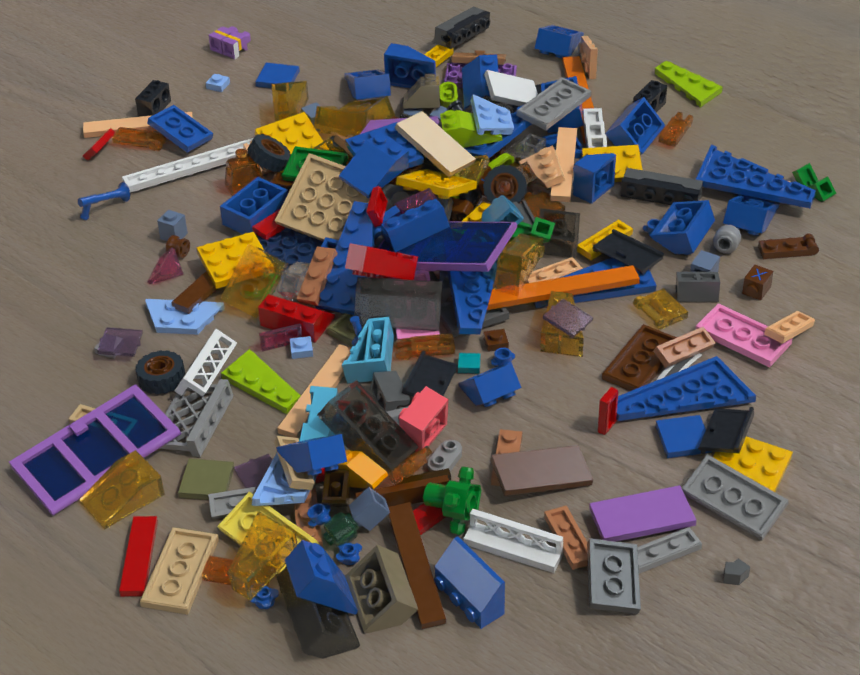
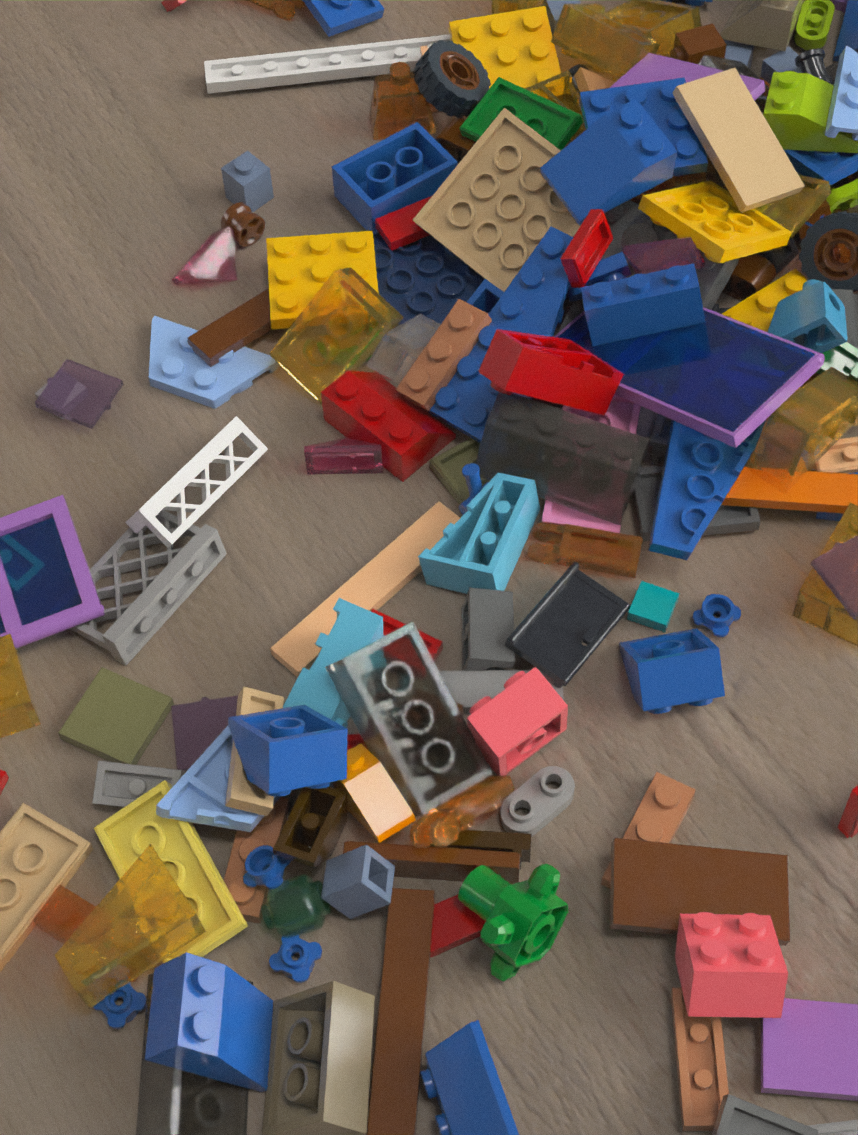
camera: 20 degrees right, 15 degrees up
blue piece [78,182,130,220] -> none
black wheel [135,350,185,394] -> none
lime wing [221,349,301,414] -> none
light blue plate [290,336,313,359] -> none
white fence [464,509,563,573] -> none
reddish brown plate [484,329,509,352] -> none
none -> reddish brown brick [670,23,727,70]
none -> coral brick [675,912,788,1018]

